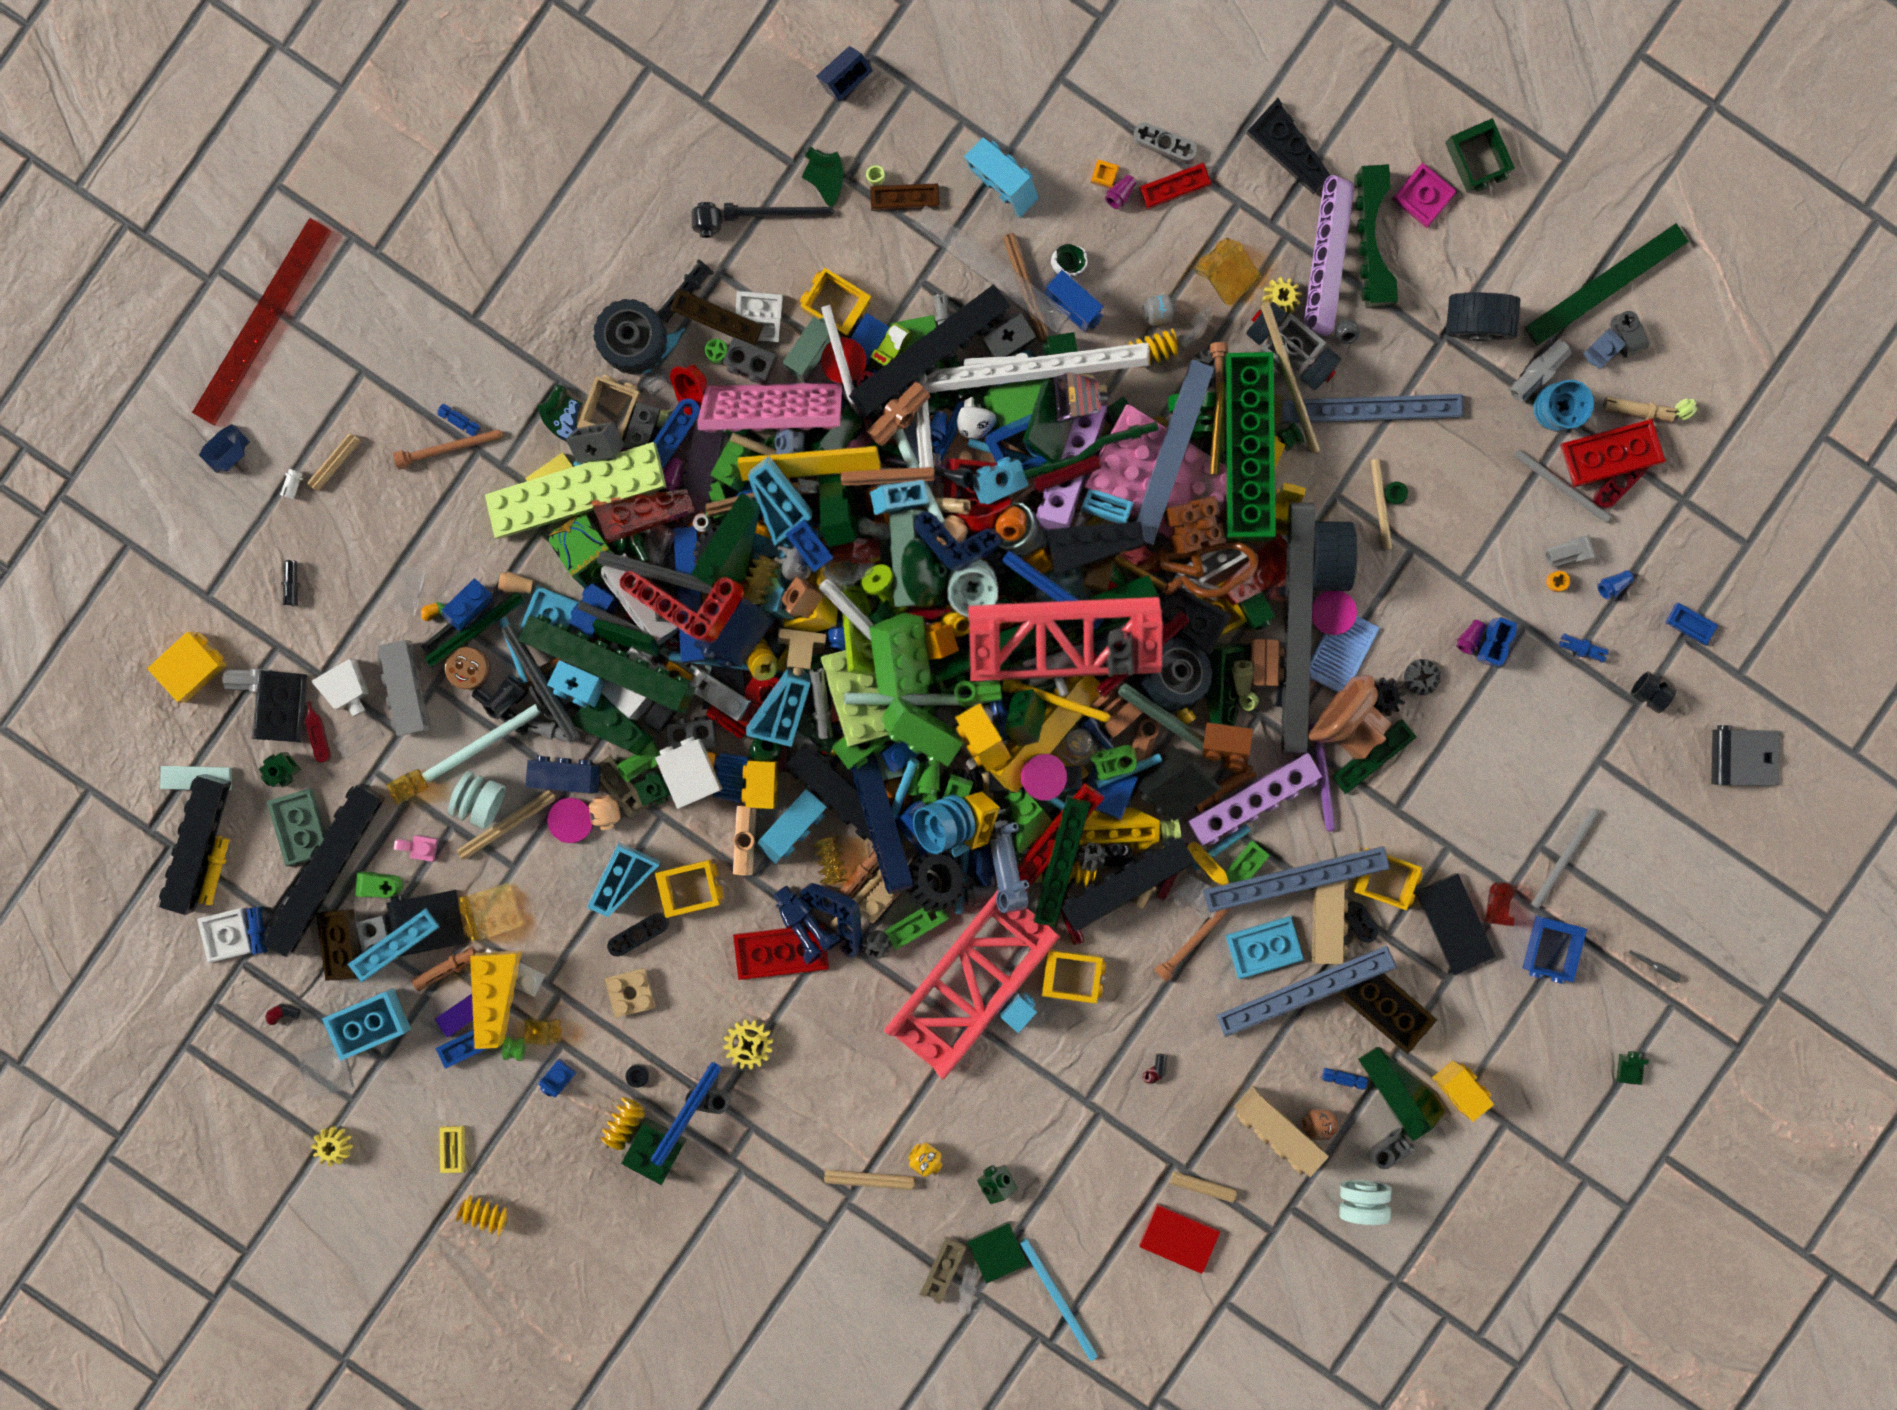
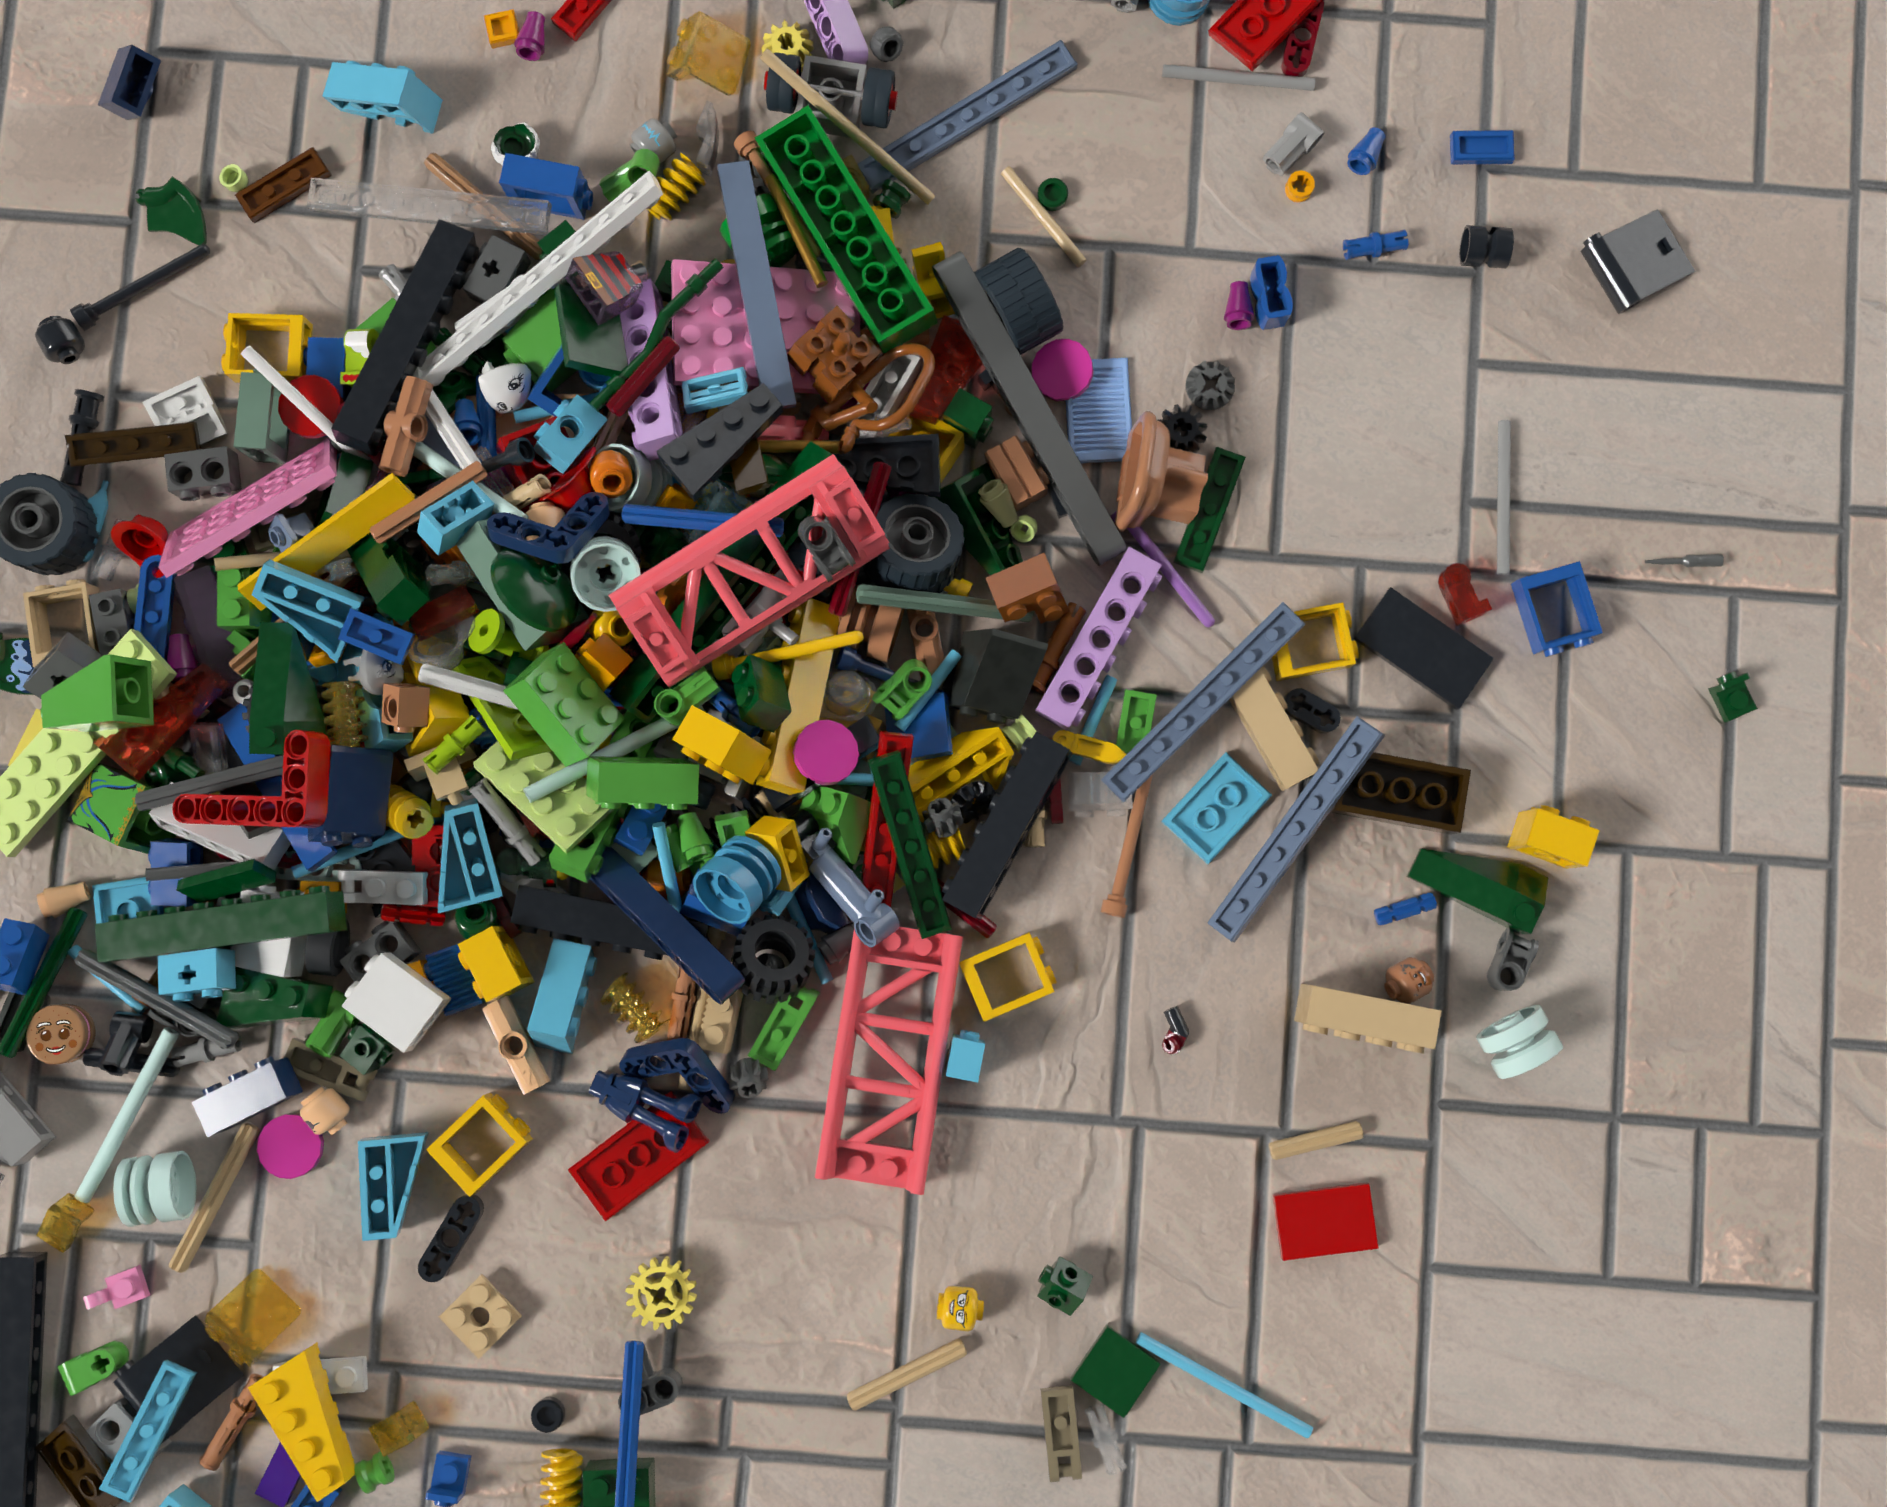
camera: 30 degrees left, 5 degrees down
bright green wheel [705,339,728,365] -> none
none -> bright green slope [40,654,154,732]
none -> lime pin [422,715,486,775]
none -> bright green piece [599,149,660,202]

